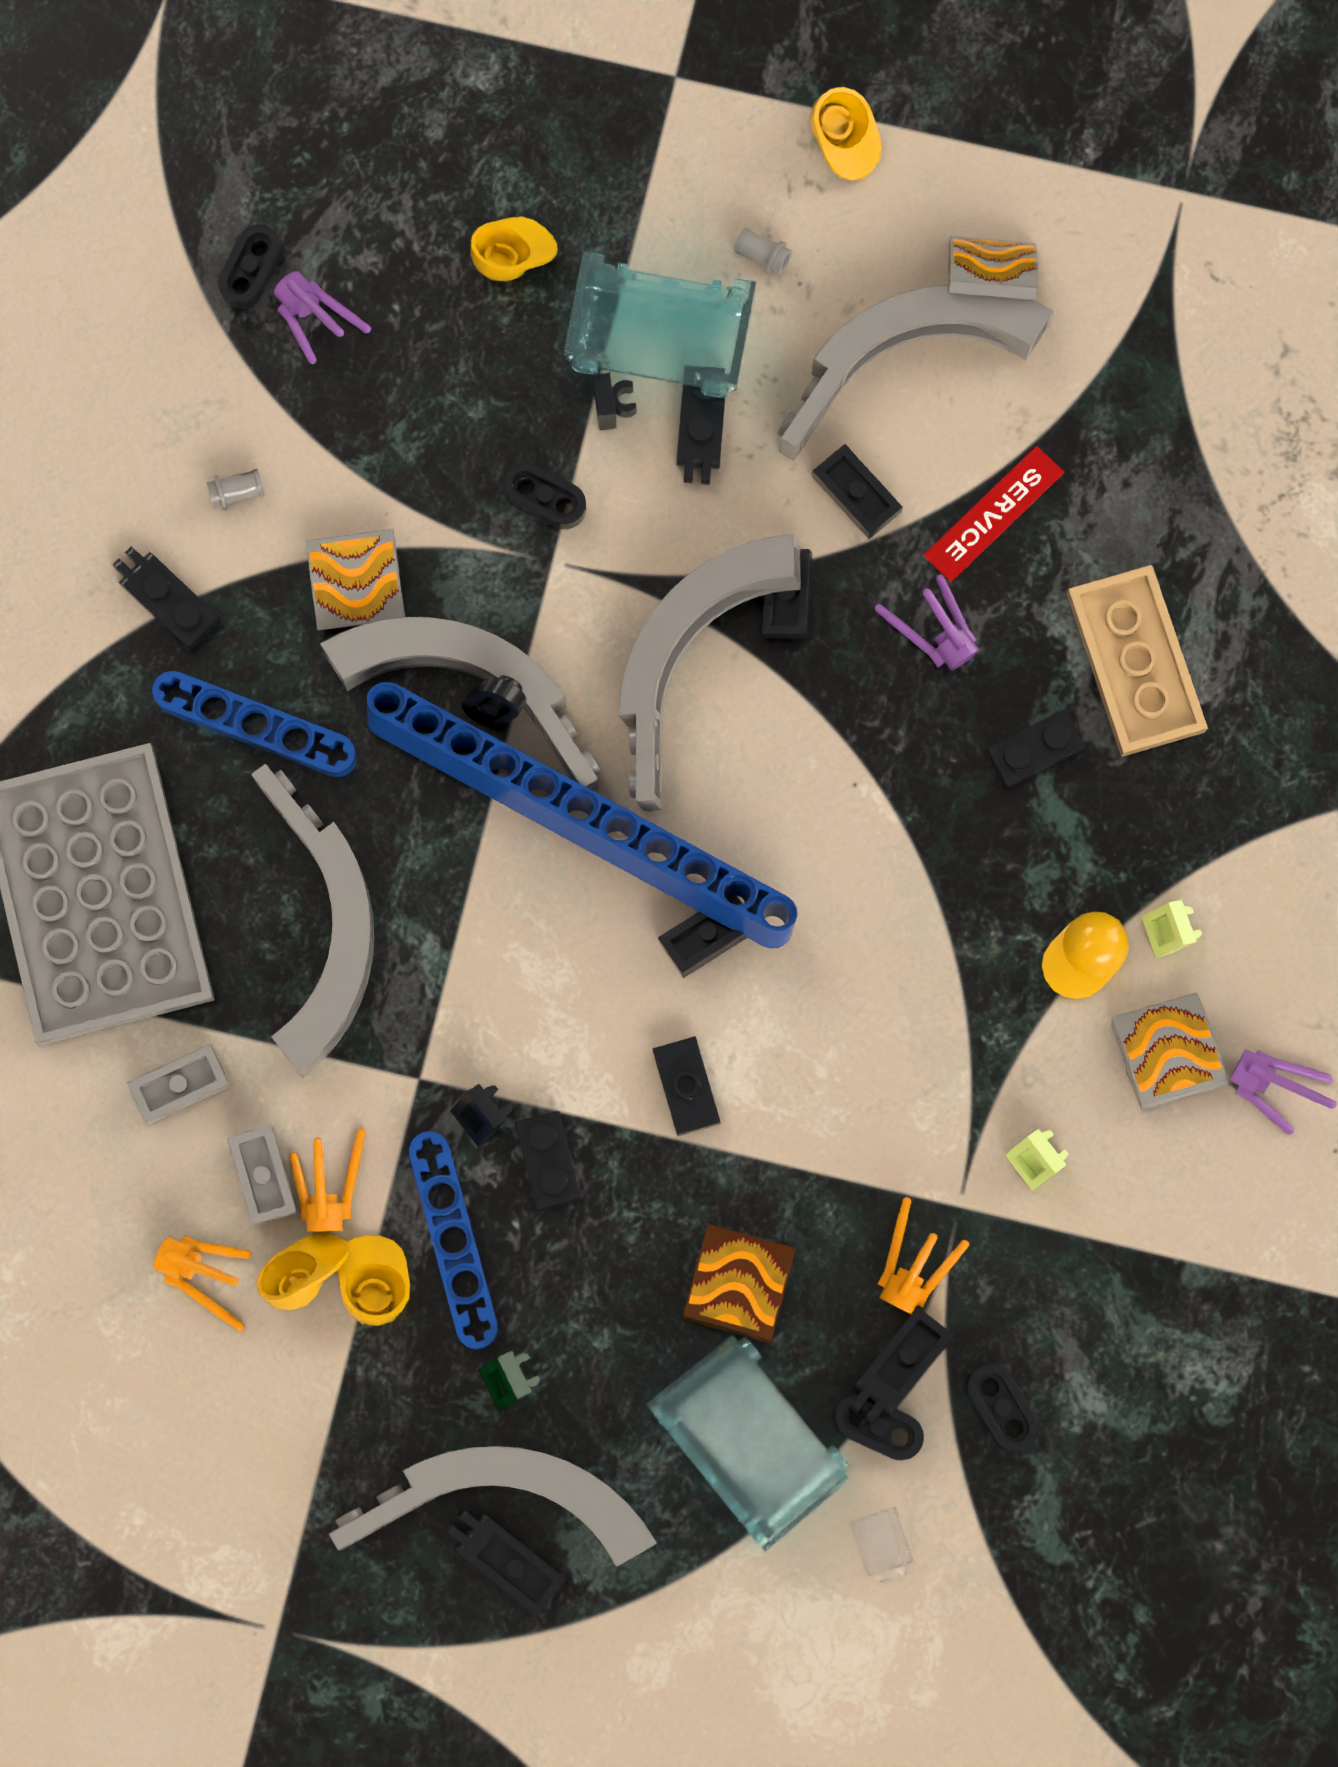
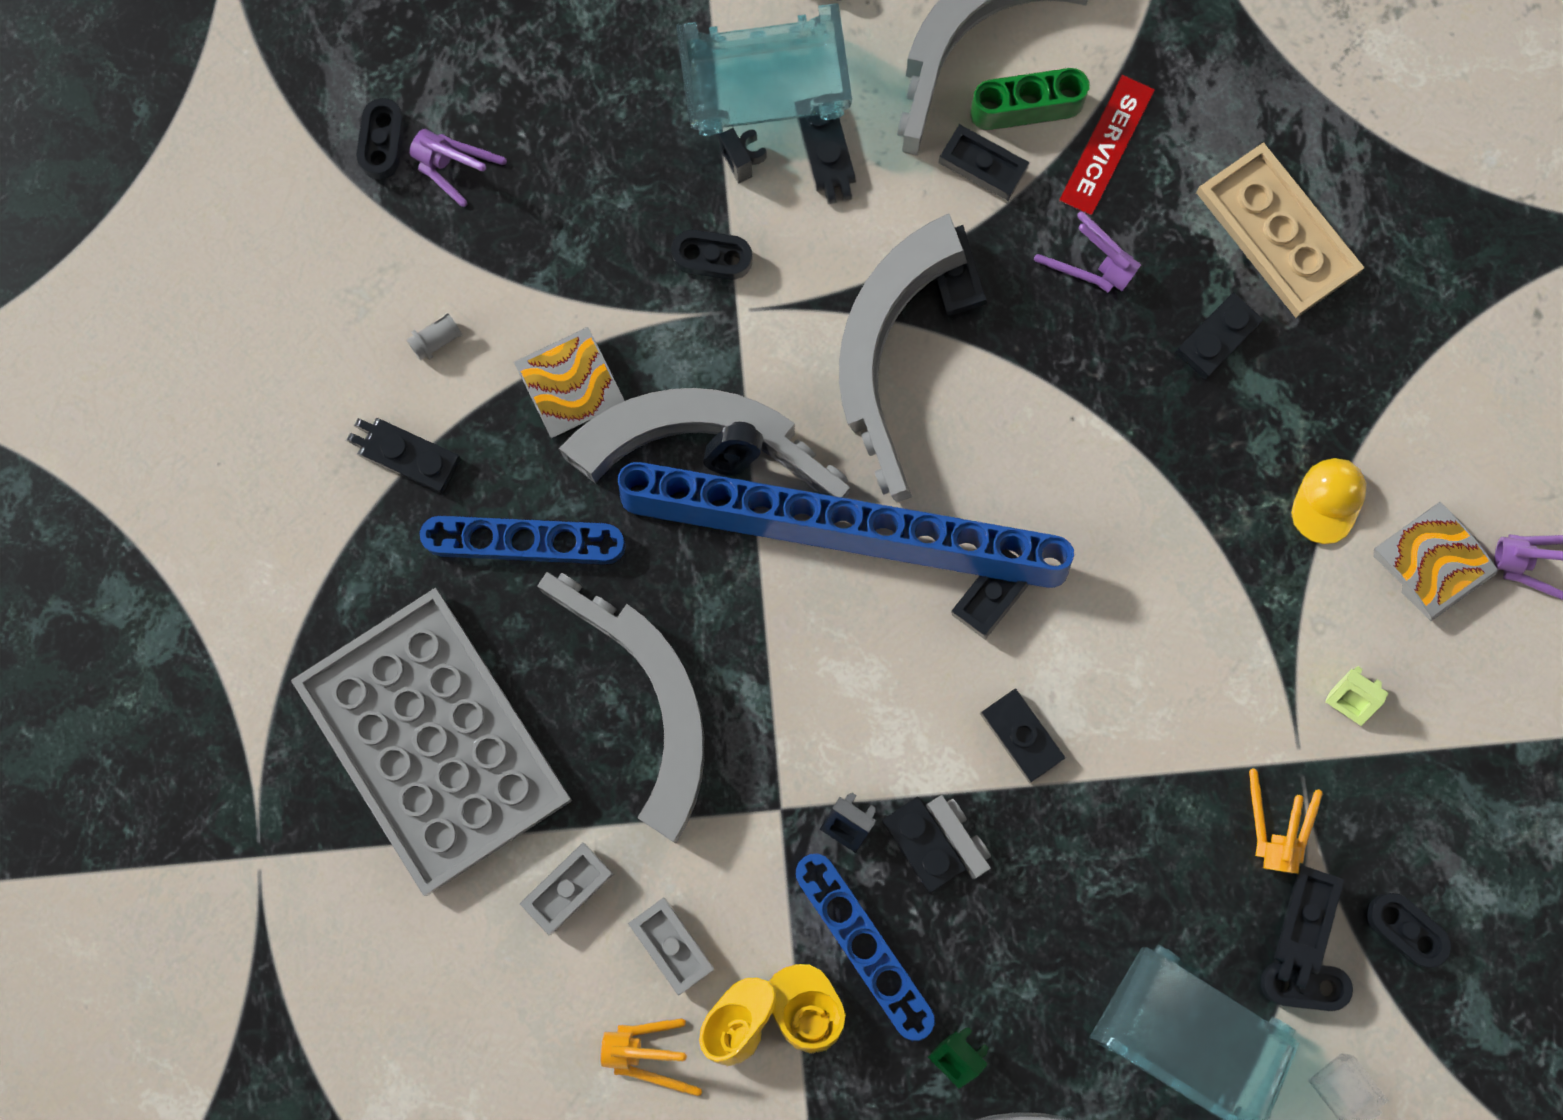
camera: 15 degrees left, 0 degrees up
light orange plant [289,1128,366,1232] -> none
yellow cap [470,217,558,282] -> none
slope [682,1224,796,1344] -> none
yellowish green tile [1141,900,1202,958] -> none
none -> light grey plate [925,795,991,879]
none -> green beam [970,68,1090,130]

